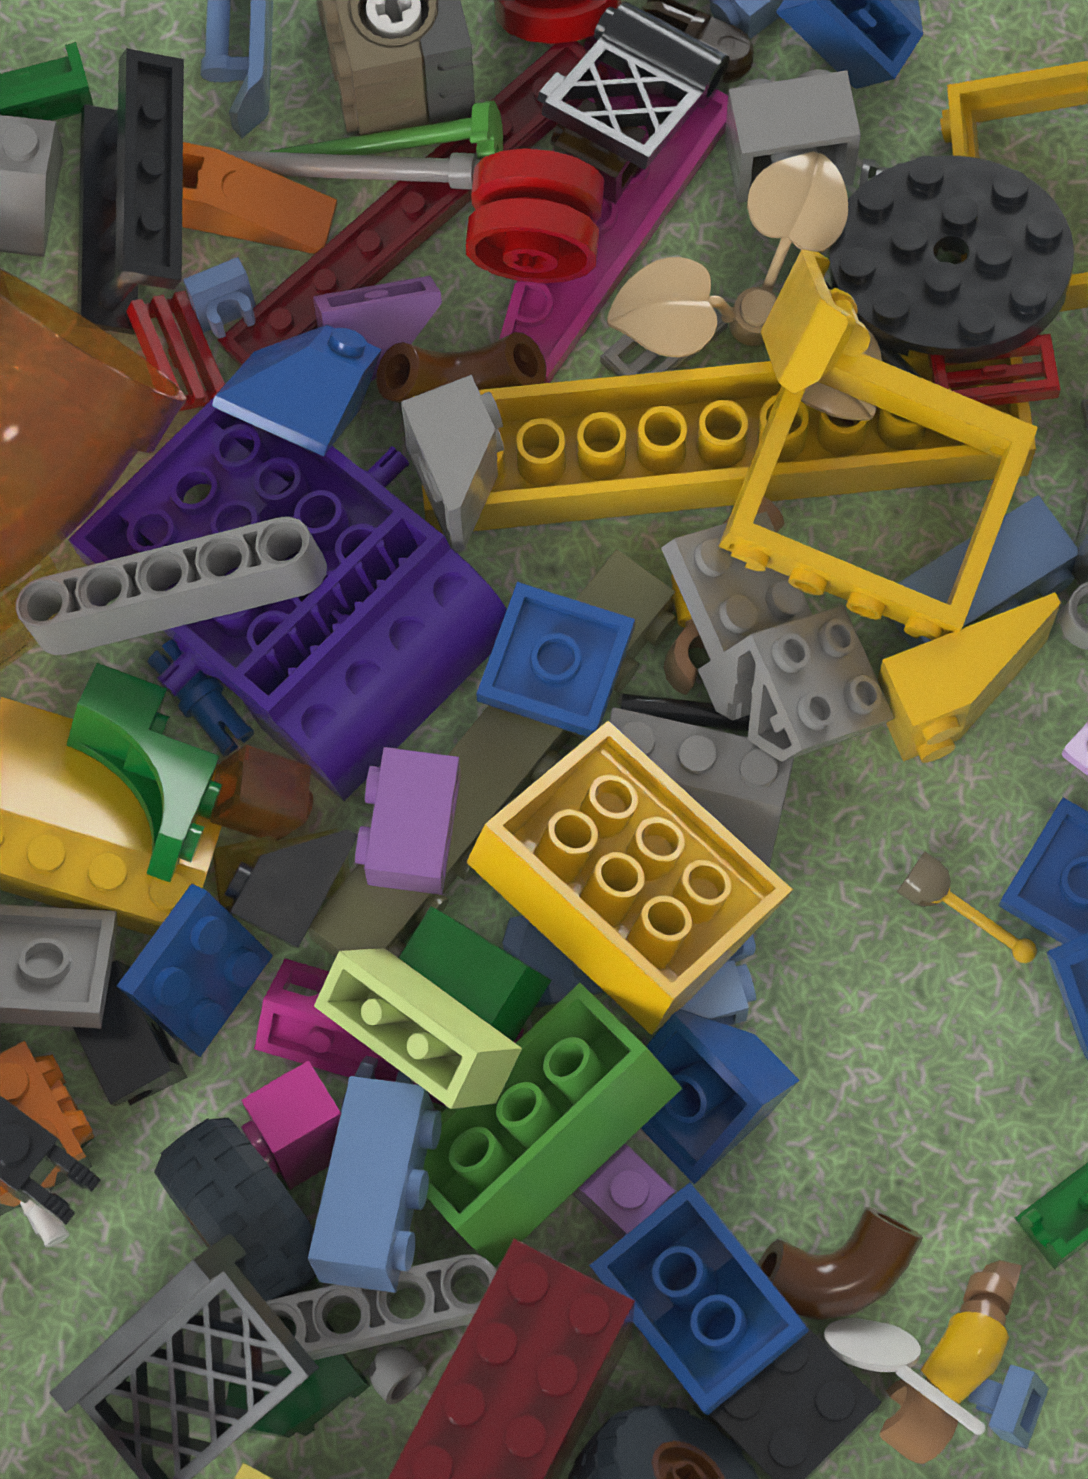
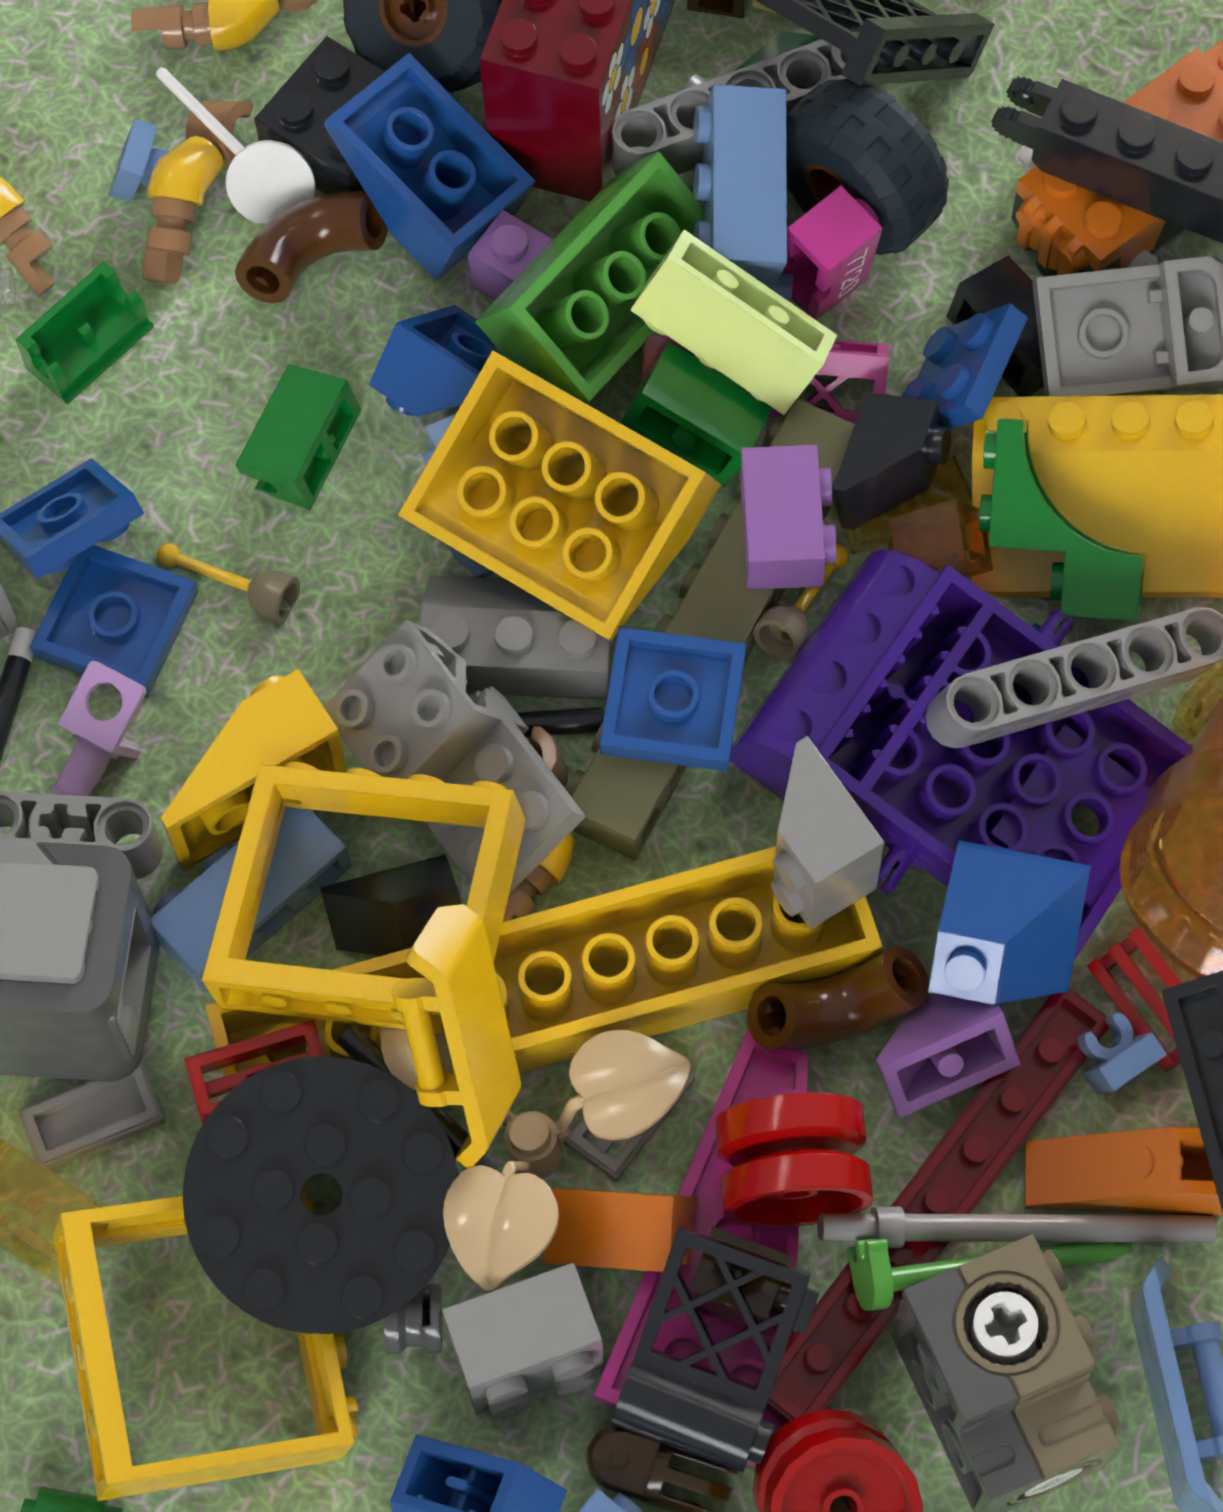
camera: 170 degrees right, 5 degrees down
none -> green hinge [235,364,362,510]
none -> black slope [320,854,461,956]
none -> orange hinge [543,1188,698,1272]
none -> dark tan hinge [753,544,849,660]

